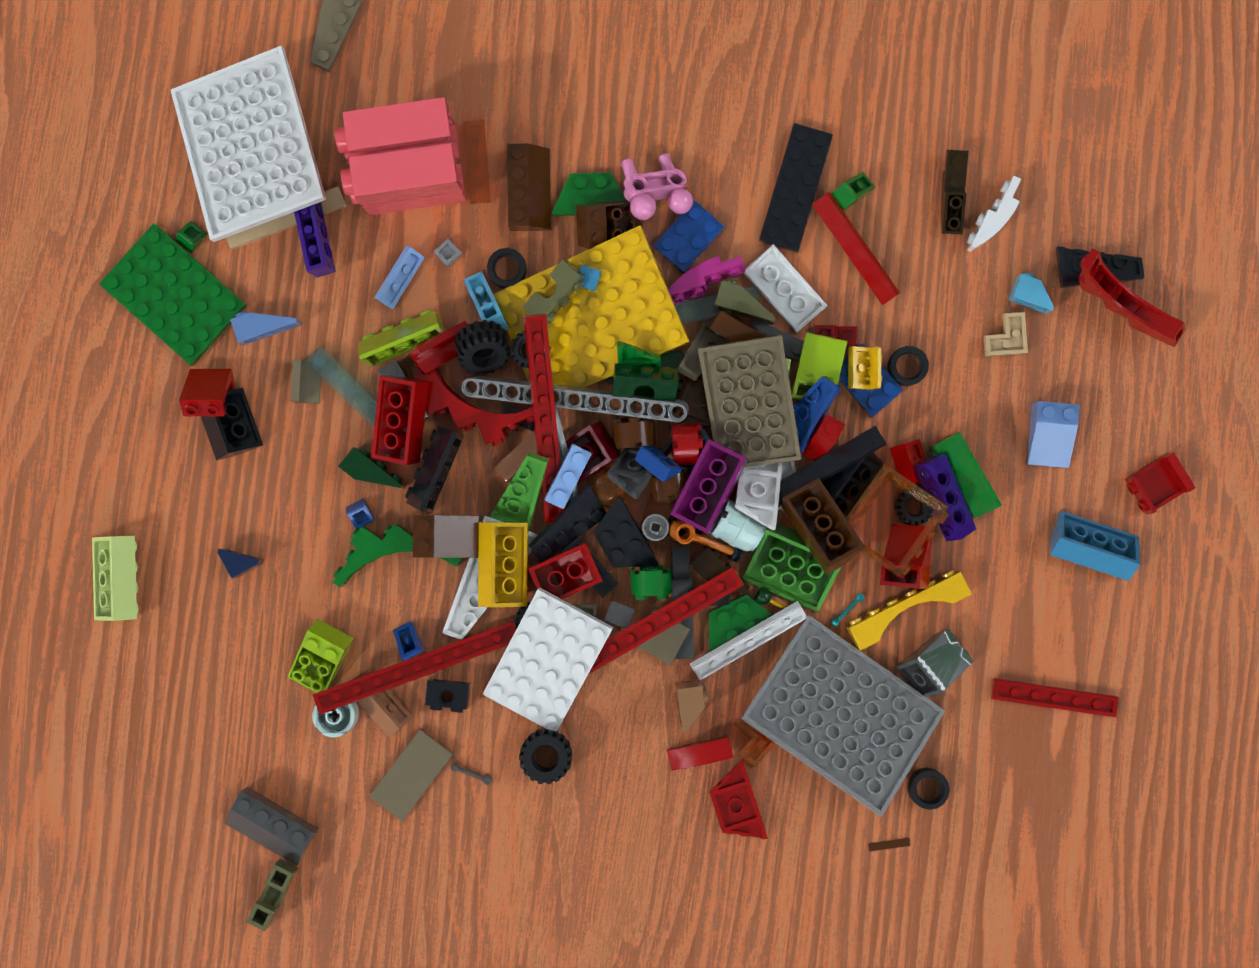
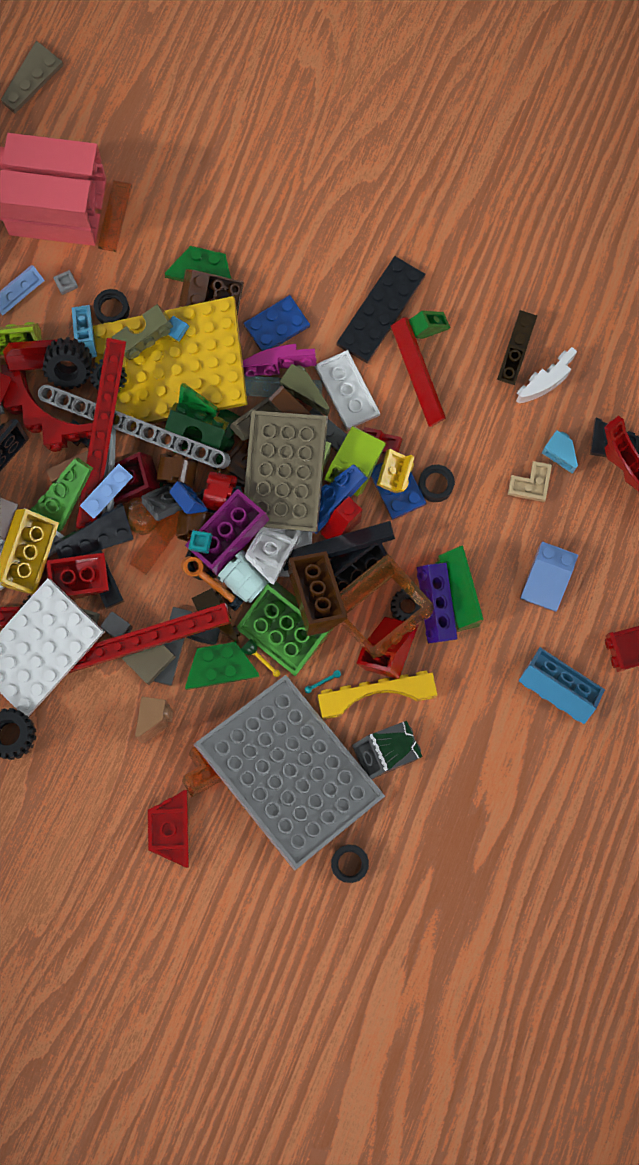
camera: 15 degrees right, 10 degrees down
reddish brown slope [507,143,551,231] -> none
black wing [593,495,660,568] -> none
bright pink piece [621,153,693,220] -> none
green brick [630,565,673,600] -> none
light grey wheel [642,514,669,541] -> none
red slope [667,735,734,771] -> none
black tyre [671,541,690,580] -> none
white tile [690,601,807,680] -> none
reddish brown piece [868,838,910,852] -> none
red hinge [890,439,926,487] -> none
red tile [991,678,1119,717] -> none
none -> teal tile [188,530,213,553]

